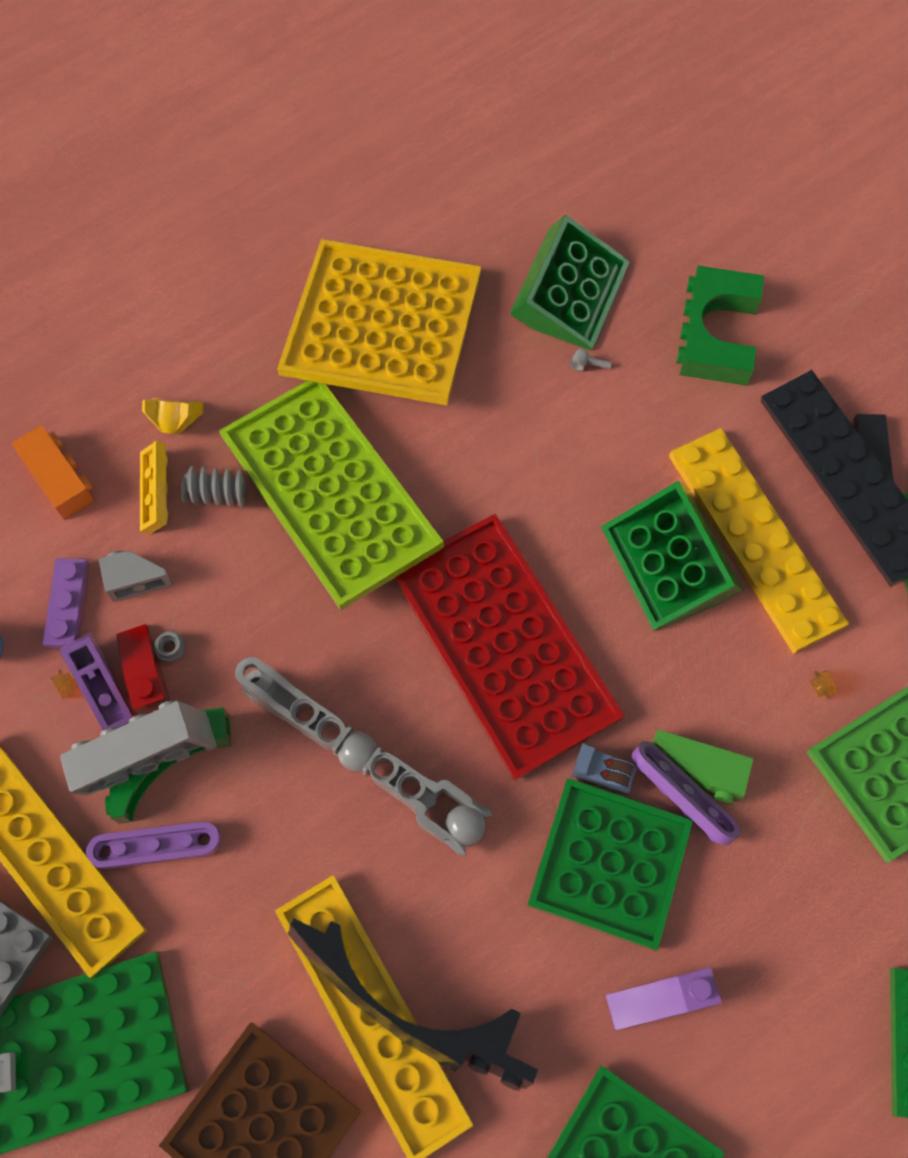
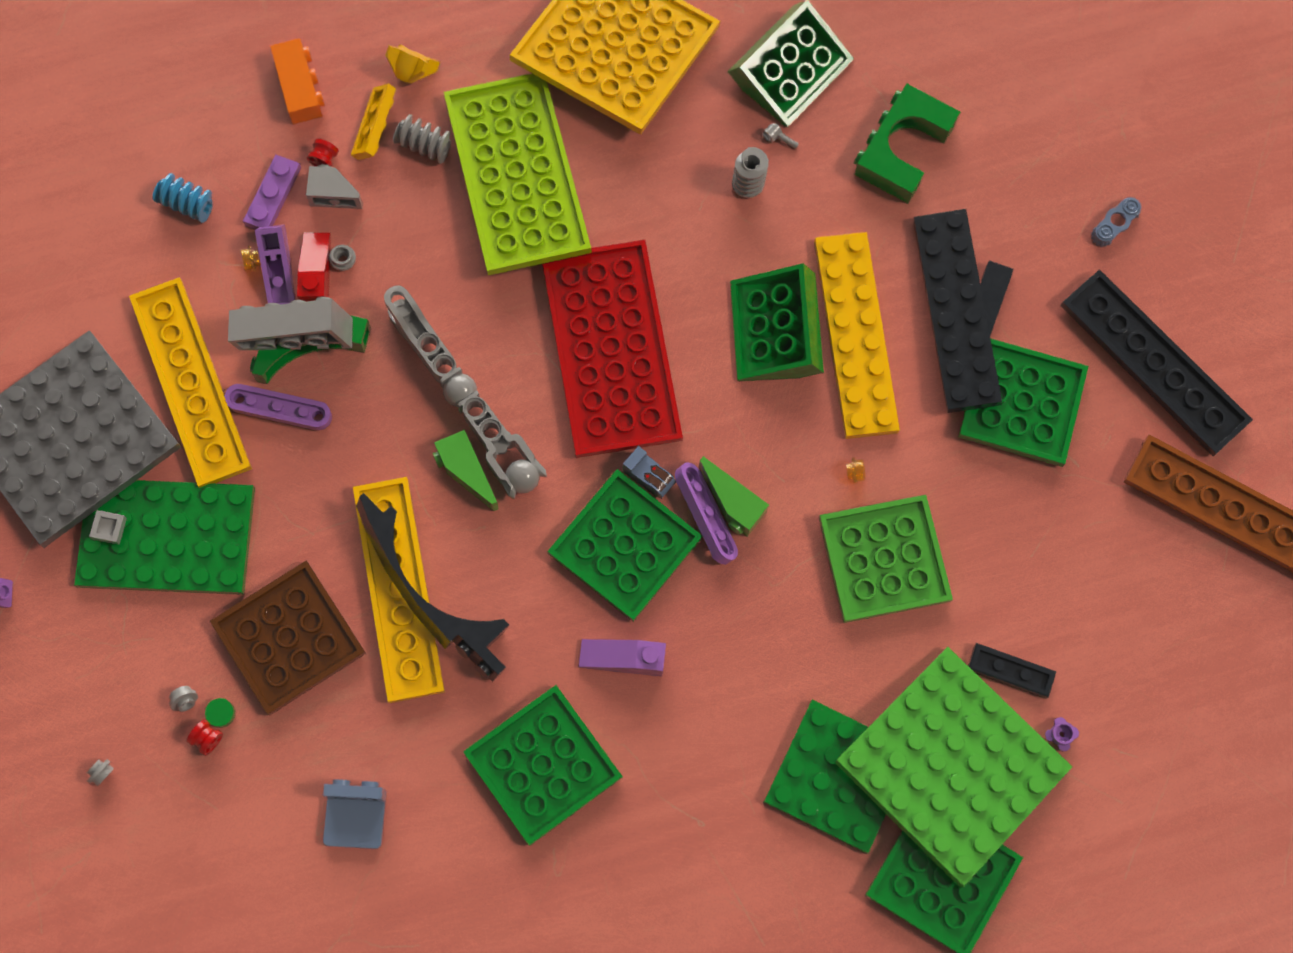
camera: 15 degrees right, 5 degrees up
none -> red wheel [306,138,339,167]
none -> bright green slope [432,430,499,511]
none -> light grey piece [732,147,769,198]

